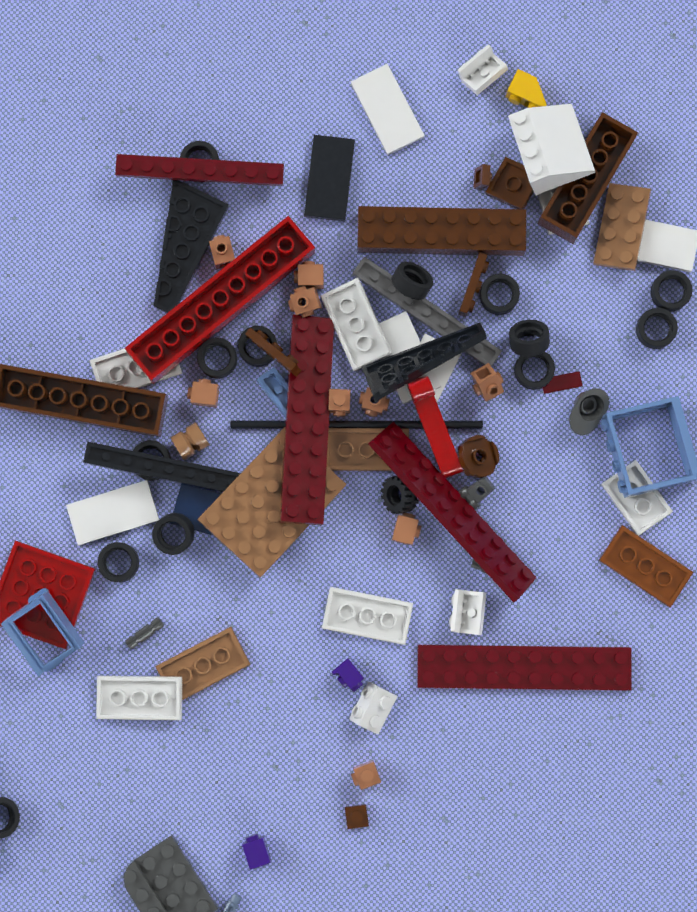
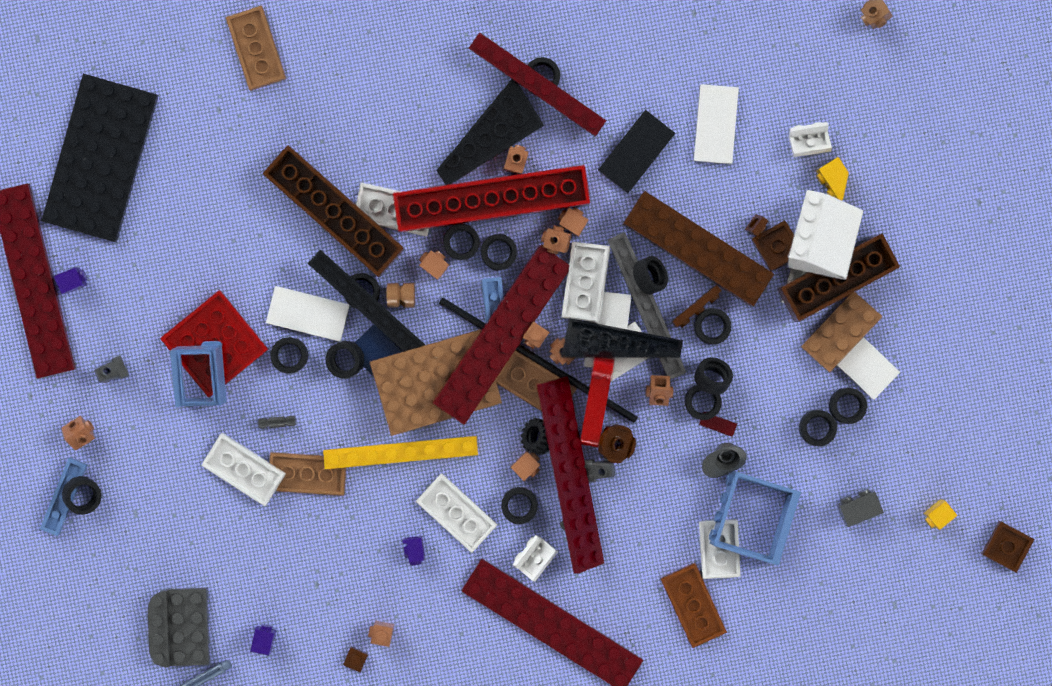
camera: 25 degrees right, 5 degrees up
reddish brown plate [245,328,302,377] -> none
white bracket [349,682,398,734] -> none
none -> yellow plate [323,436,478,469]
none -> black tyre [501,487,538,524]

